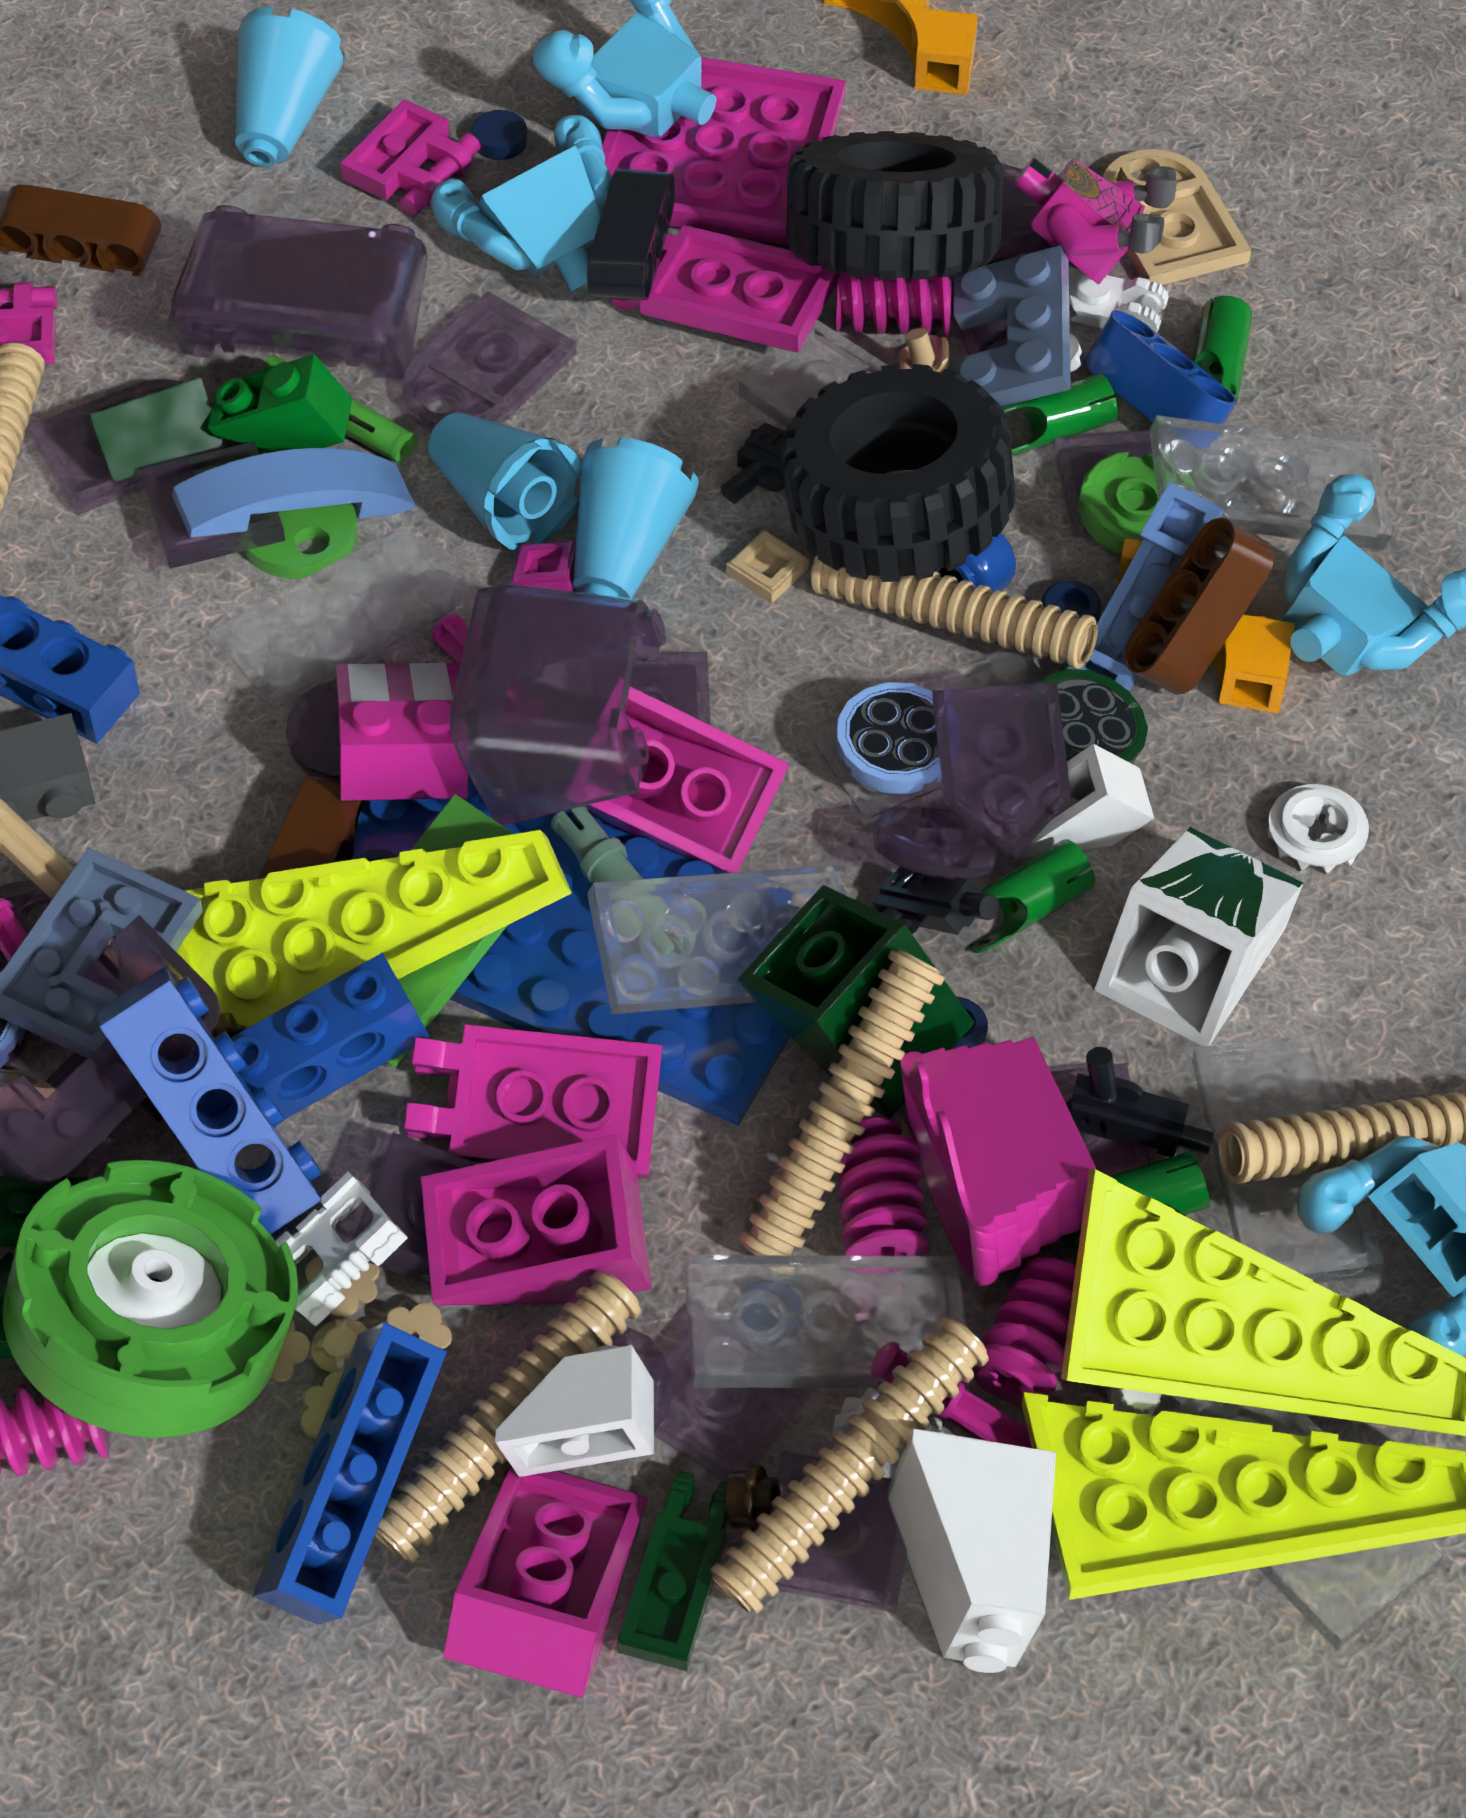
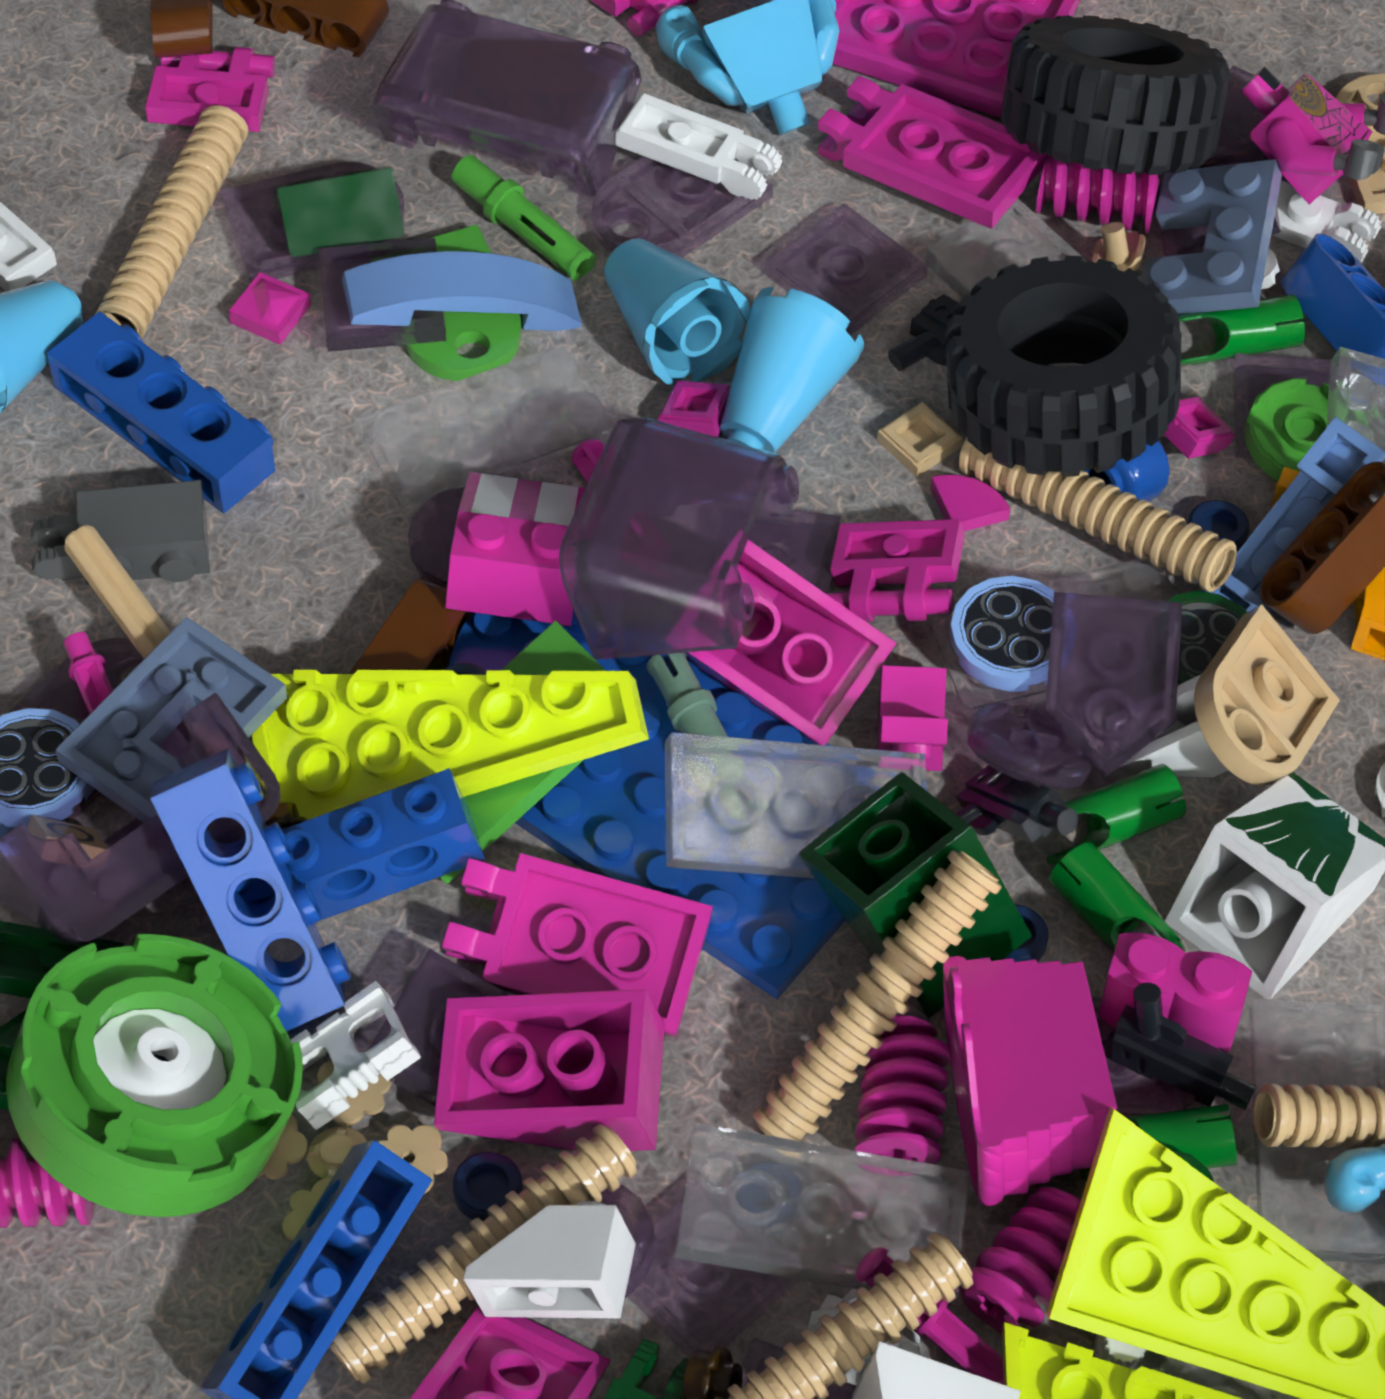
camera: 10 degrees right, 0 degrees up
green slope [208,354,352,452] -> none
black beam [587,168,675,301] -> none
none -> dark pink tile [228,272,311,345]
none -> dark blue tile [453,1152,523,1221]
none -> white hinge [615,93,783,200]
none -> clear purple tile [763,203,928,335]
none -> dark pink plate [827,519,965,623]
none -> dark pink brick [877,665,948,771]
none -> dark pink tile [930,475,1010,531]
none -> green piece [1049,842,1186,952]
none -> dark pink brick [1098,933,1252,1053]
none -> dark pink tile [1163,396,1236,459]
none -> tan tile [1194,604,1340,786]

